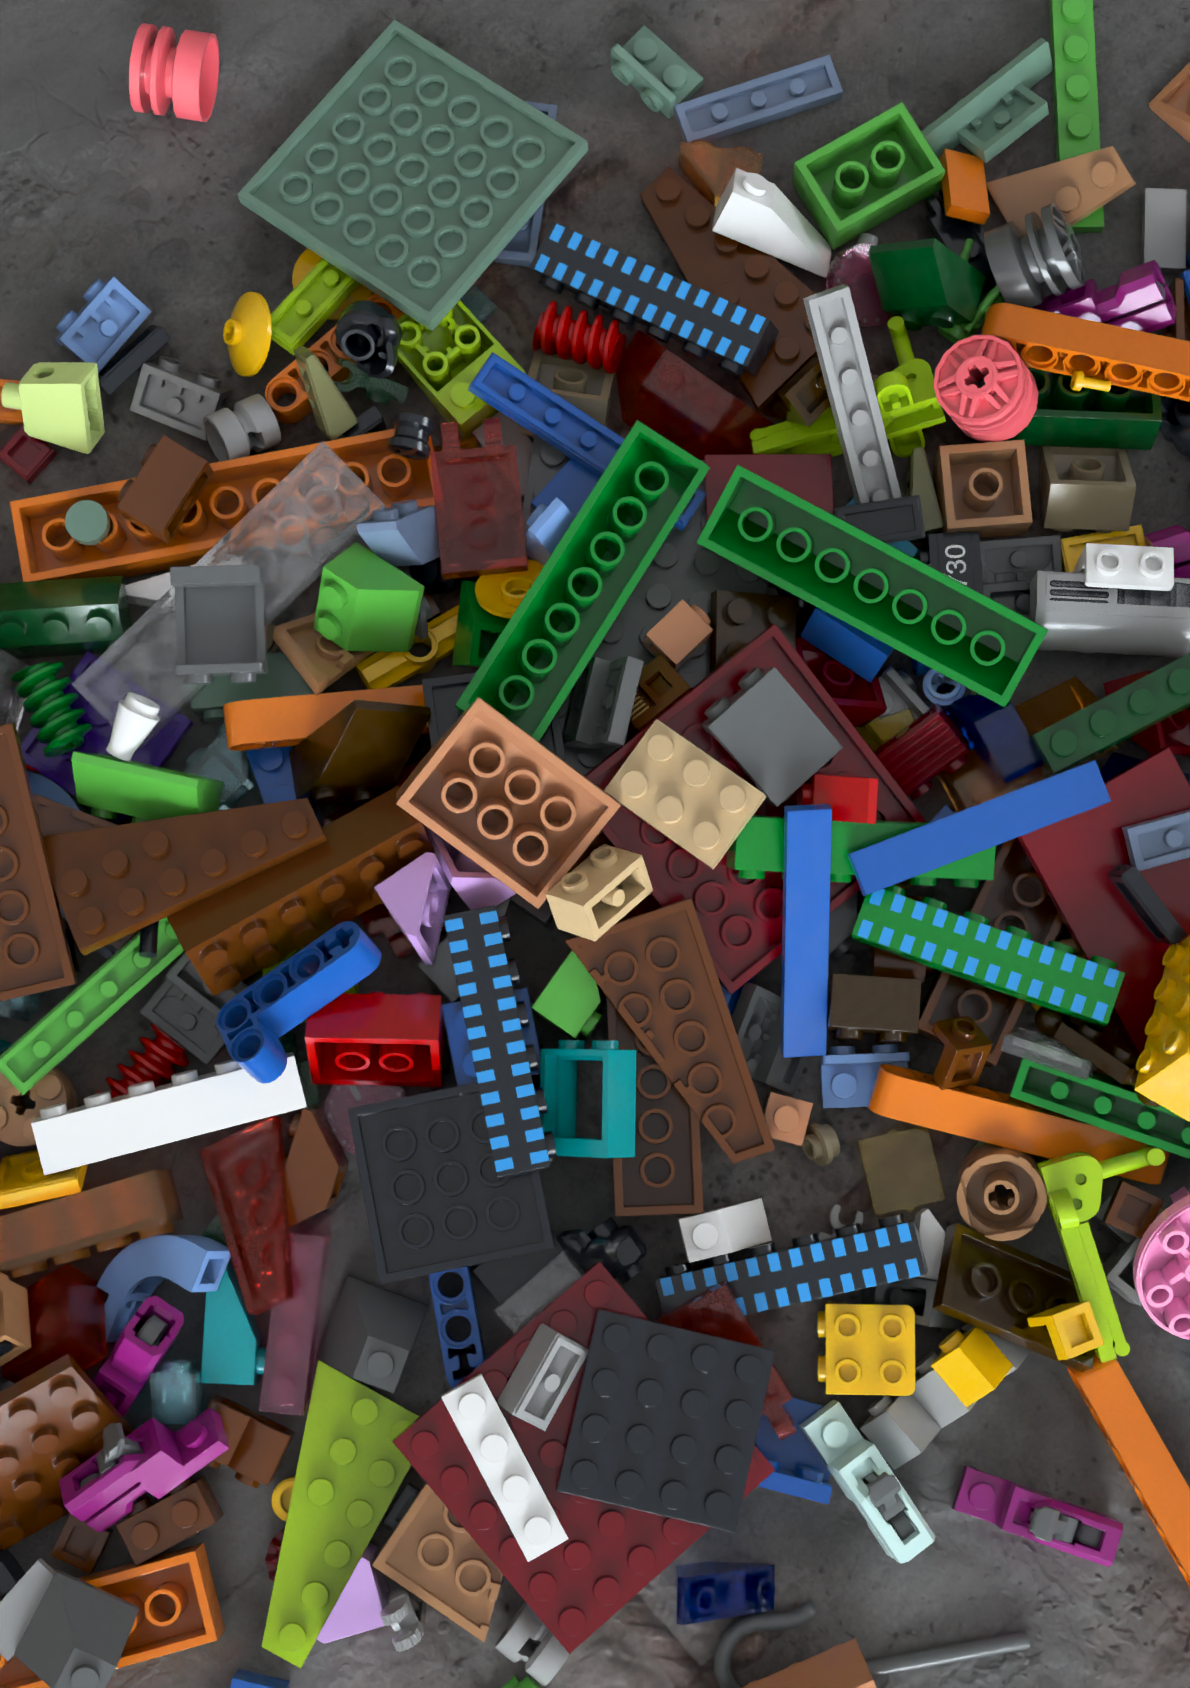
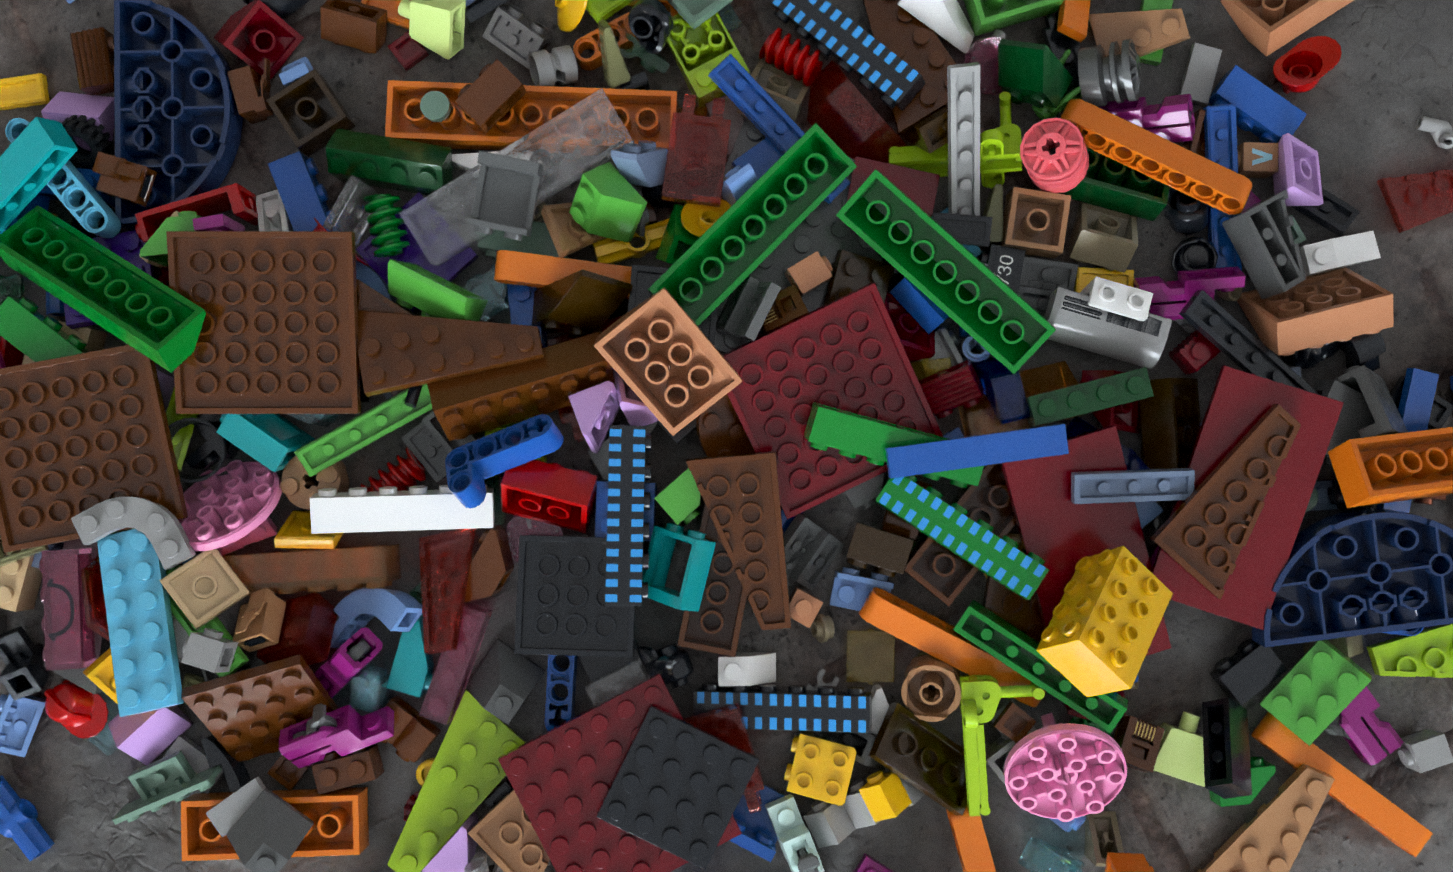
camera: 15 degrees right, 5 degrees up
white cone [106,692,160,761] -> none
black wheel [387,412,436,460] -> none
white plate [441,1373,568,1562] -> none
light grey slope [498,1323,589,1431] -> none
tan brick [545,844,653,941] -> none
tan plate [604,719,766,870] -> none
dark grey panel [700,666,843,807] -> none
tile [780,804,832,1058] -> none
red slope [797,774,878,824] -> none
reddish brown bracket [932,1016,993,1090] -> none
clear tile [1000,1027,1097,1080] -> none
yellow panel [1027,1301,1104,1360] -> none
dark brown plate [1035,1006,1161,1107] -> none
yellow piece [1070,370,1111,392] -> none
black tile [1108,864,1187,945] -> none

